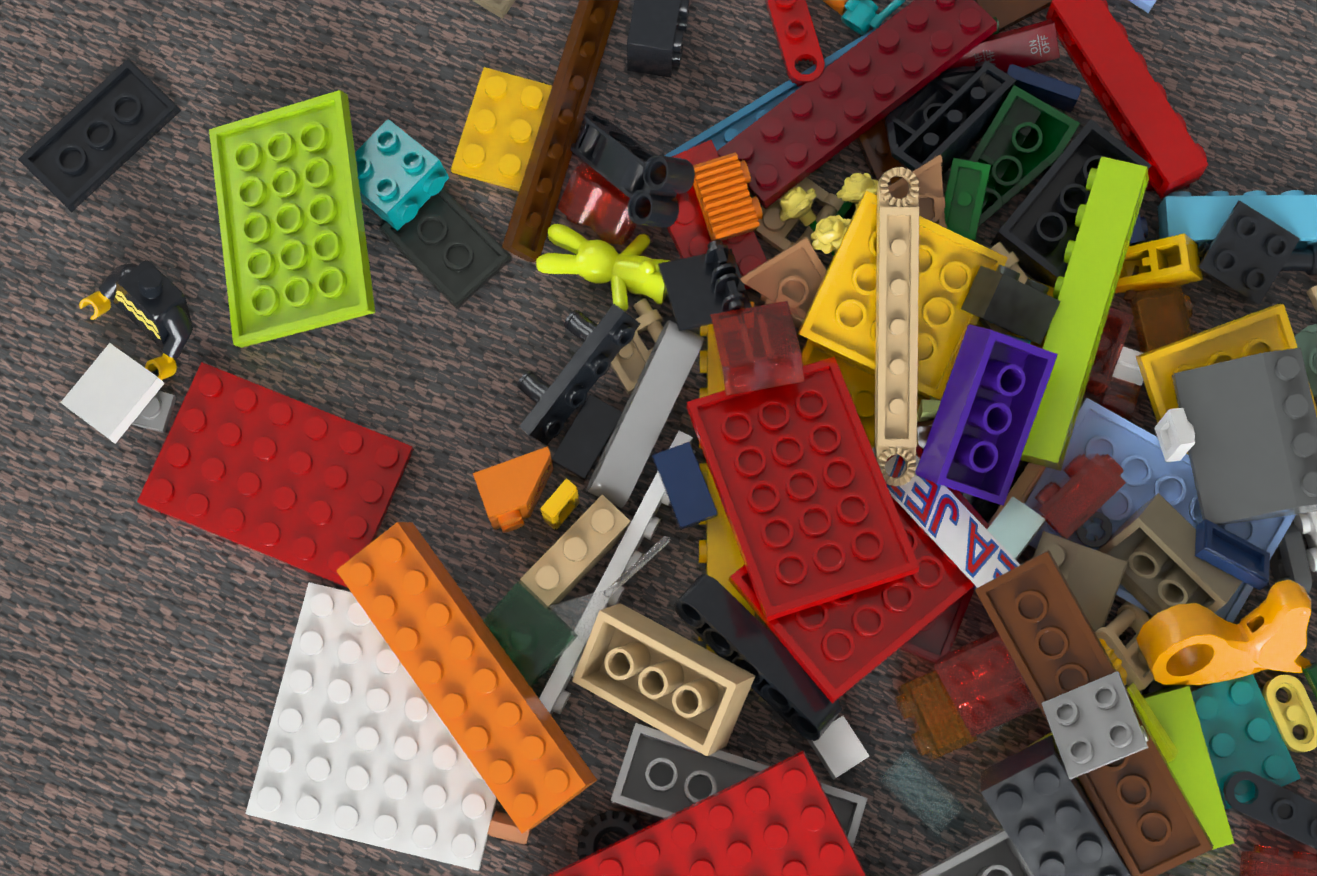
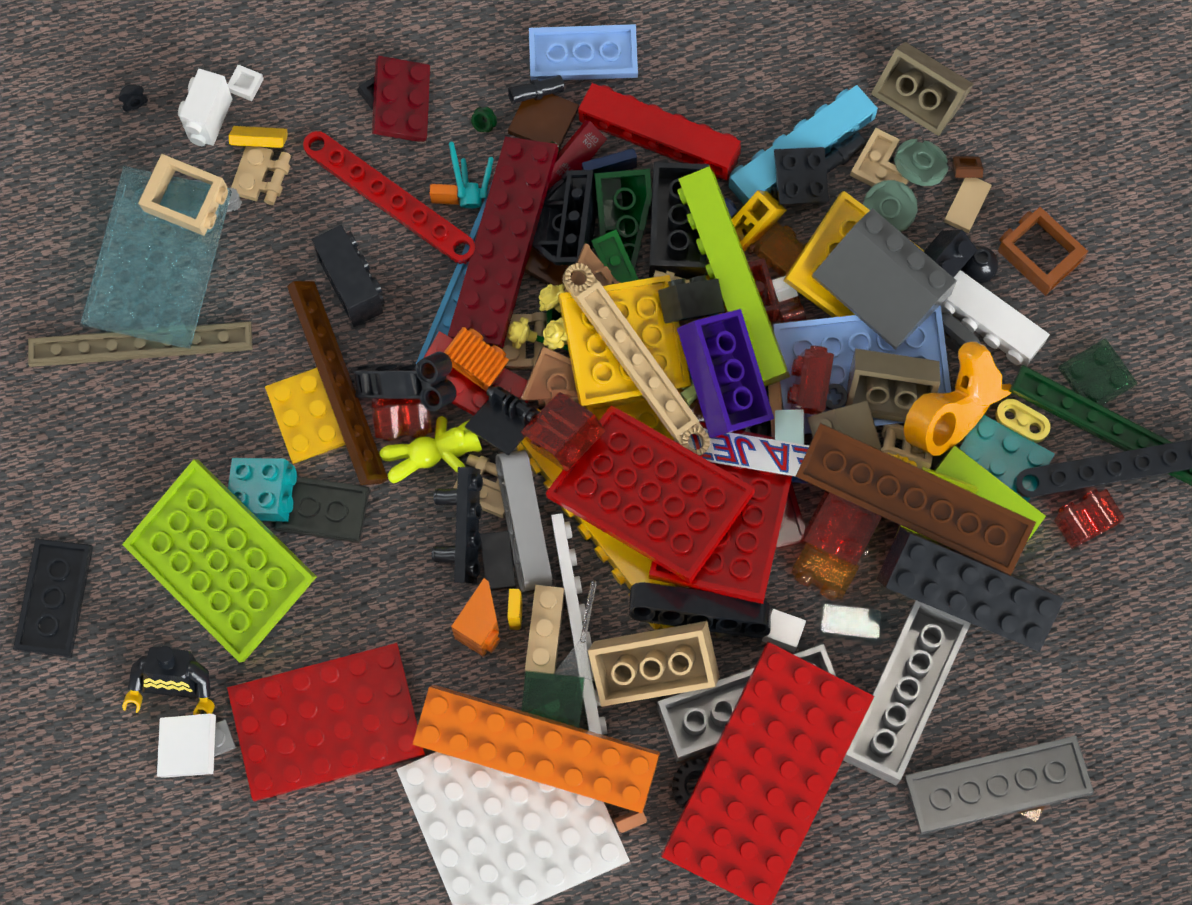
camera: 35 degrees left, 5 degrees down
dark blue tile [652,442,718,530] -> none
light grey hinge [1041,671,1149,779] -> none
white plate [1154,408,1195,462] -> none
dark blue tile [1195,519,1270,590] -> none

